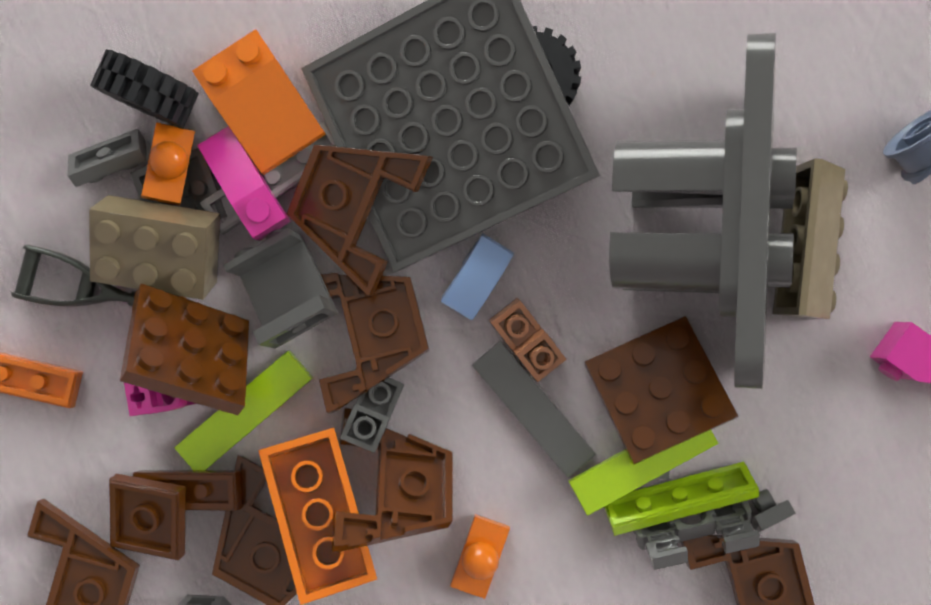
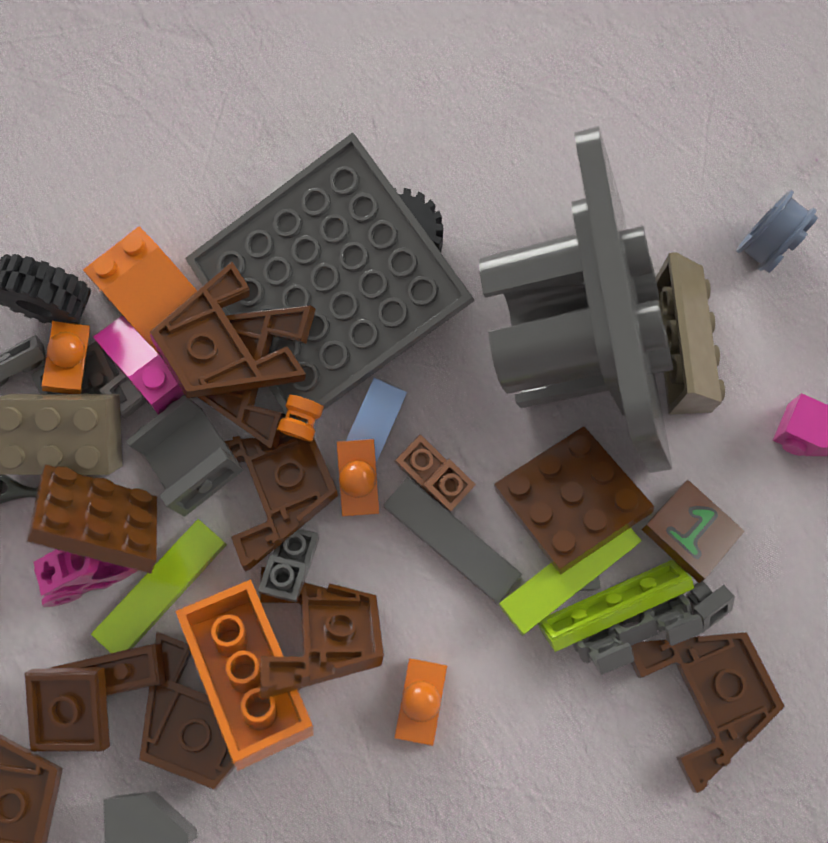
camera: 10 degrees left, 15 degrees down
none -> reddish brown wing [150,262,306,398]
none -> orange wheel [277,394,324,442]
none -> orange tile [337,439,379,516]
none -> reddish brown tile [641,480,745,583]

